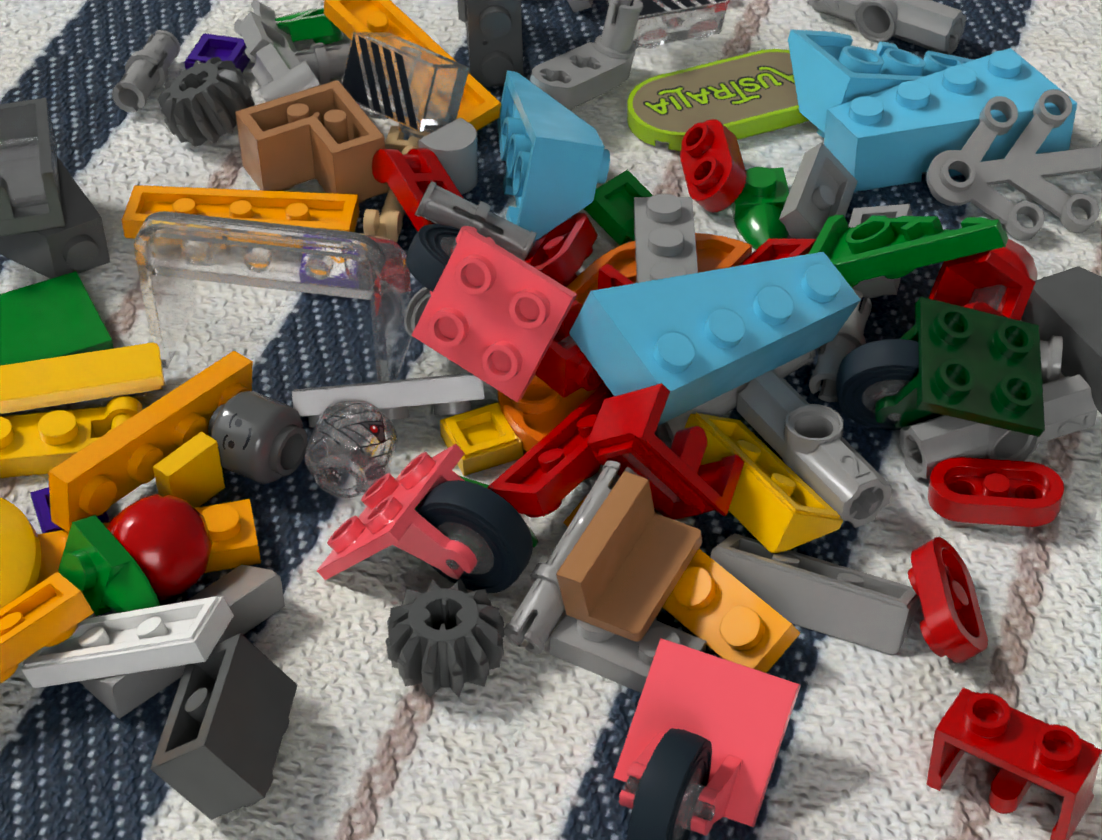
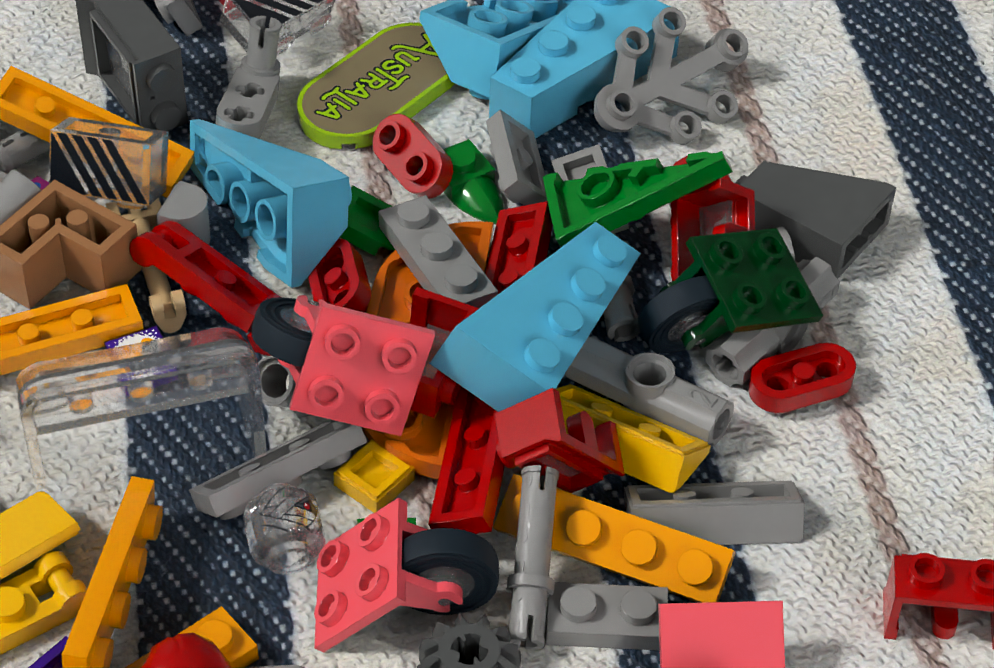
camera: 30 degrees left, 5 degrees up
yellow tile [153,431,225,508] -> none
dark grey head [208,391,308,484] -> none
light grey pin [415,181,537,261] -> none
medium nougat panel [556,471,702,641] -> none
red plate [908,537,988,663] -> none

